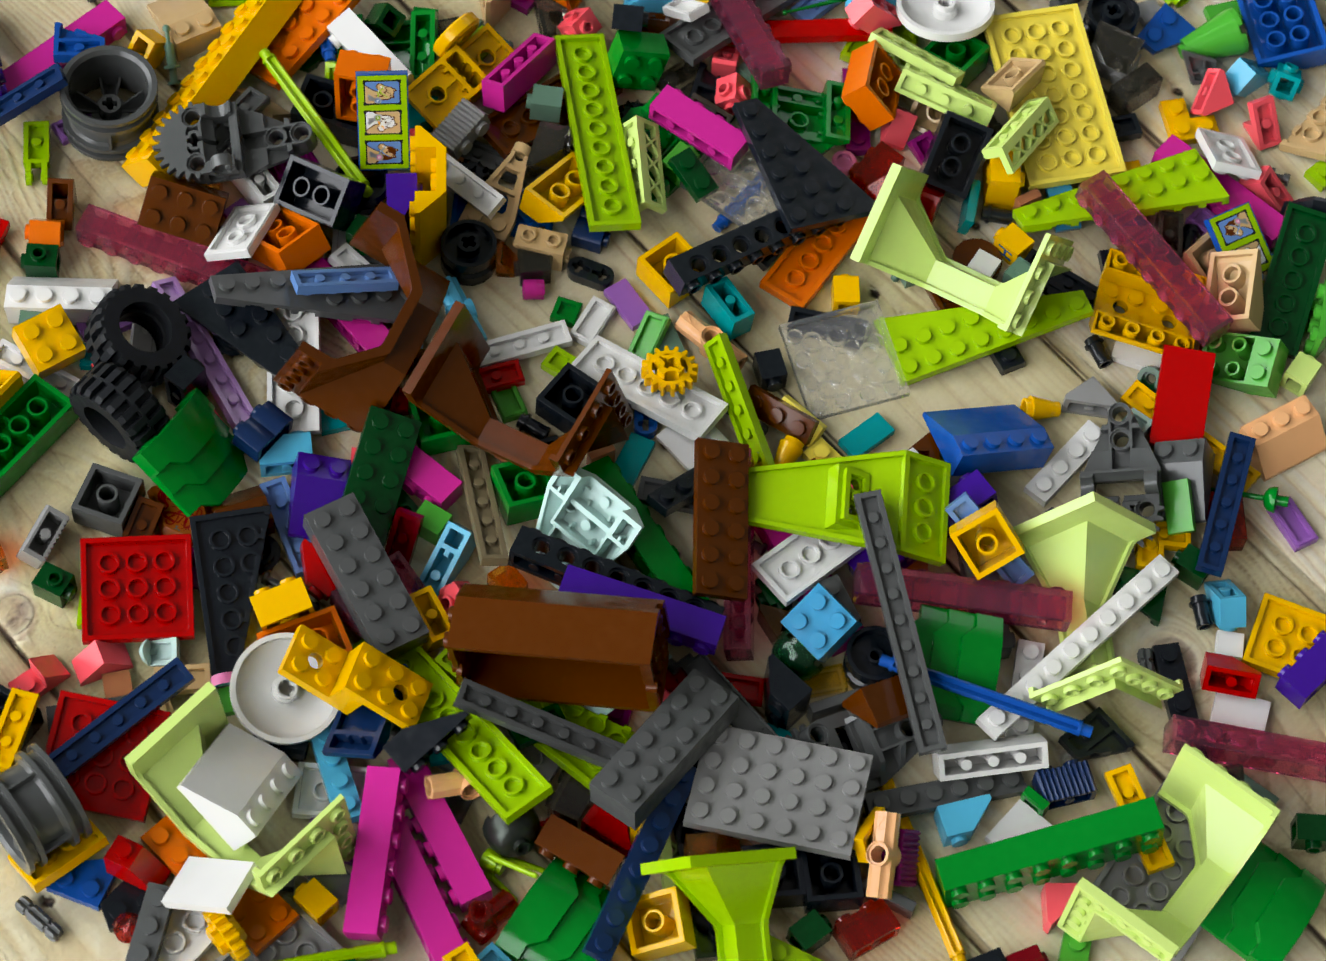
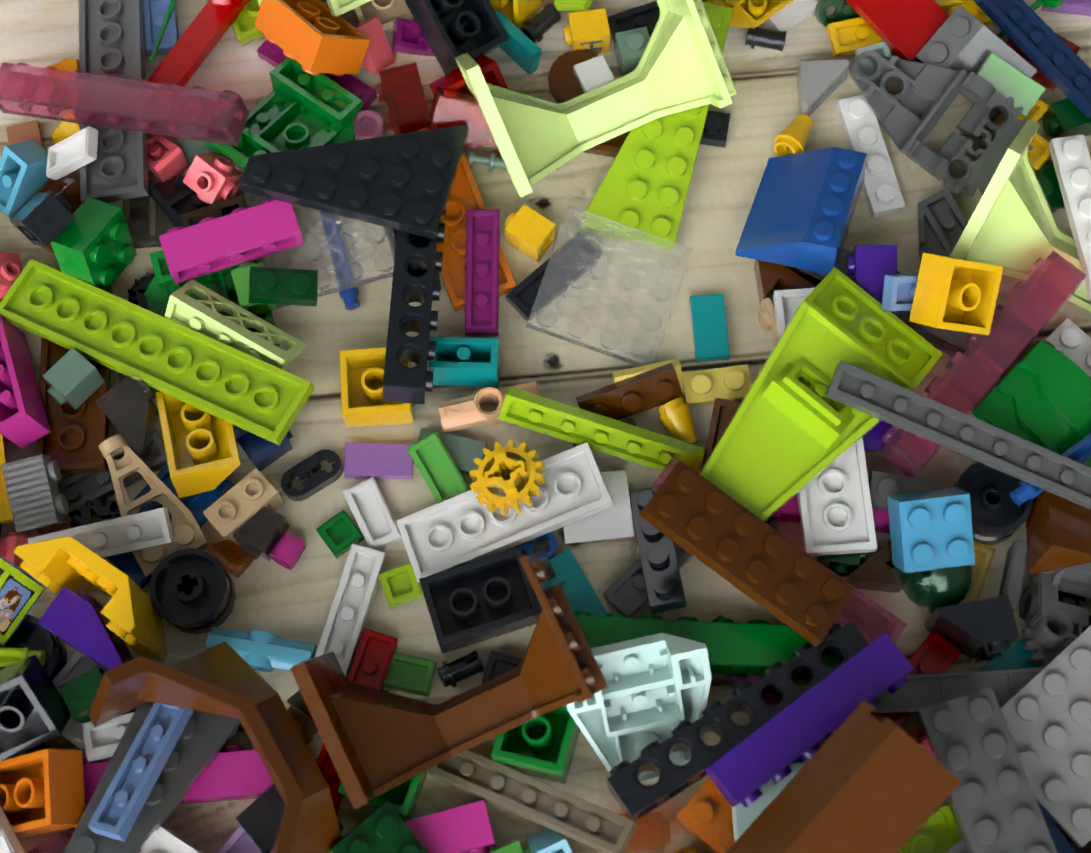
camera: 45 degrees left, 10 degrees up
black brick [752,348,788,392] -> none
none -> magenta tile [464,209,500,336]

